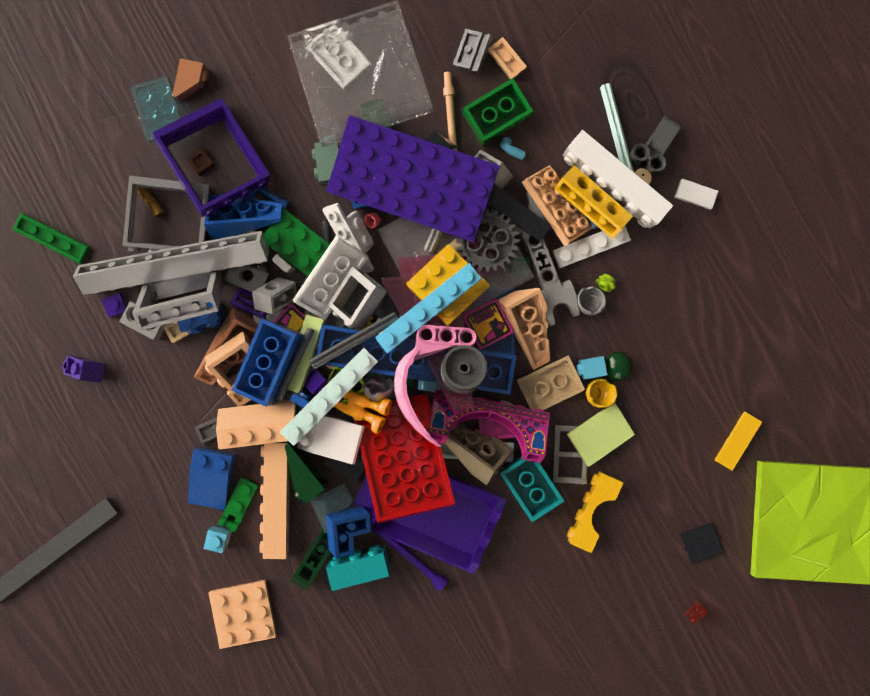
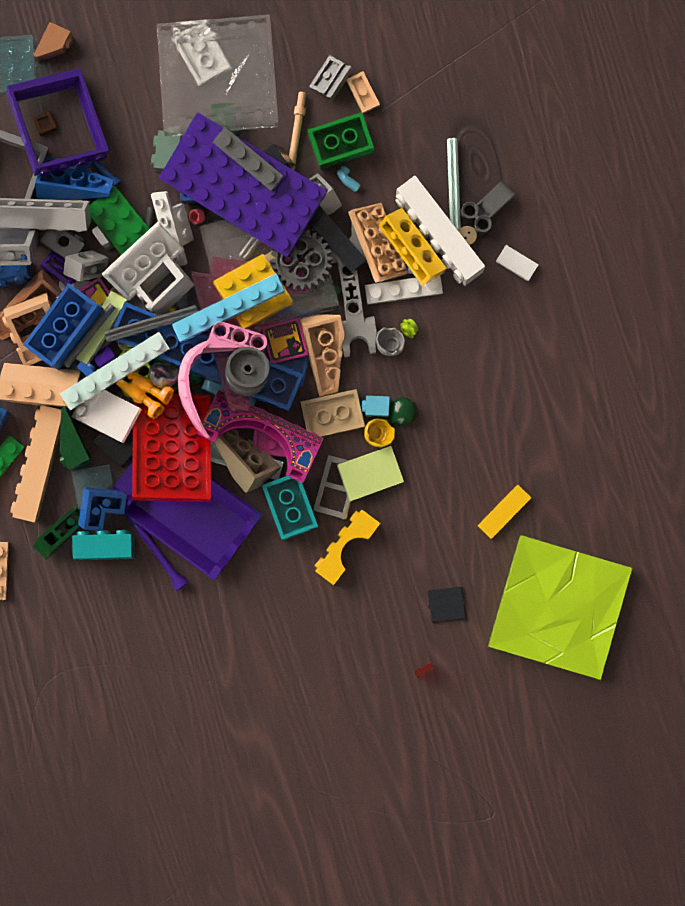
camera: 10 degrees right, 5 degrees down
none -> dark grey plate [213,127,285,192]

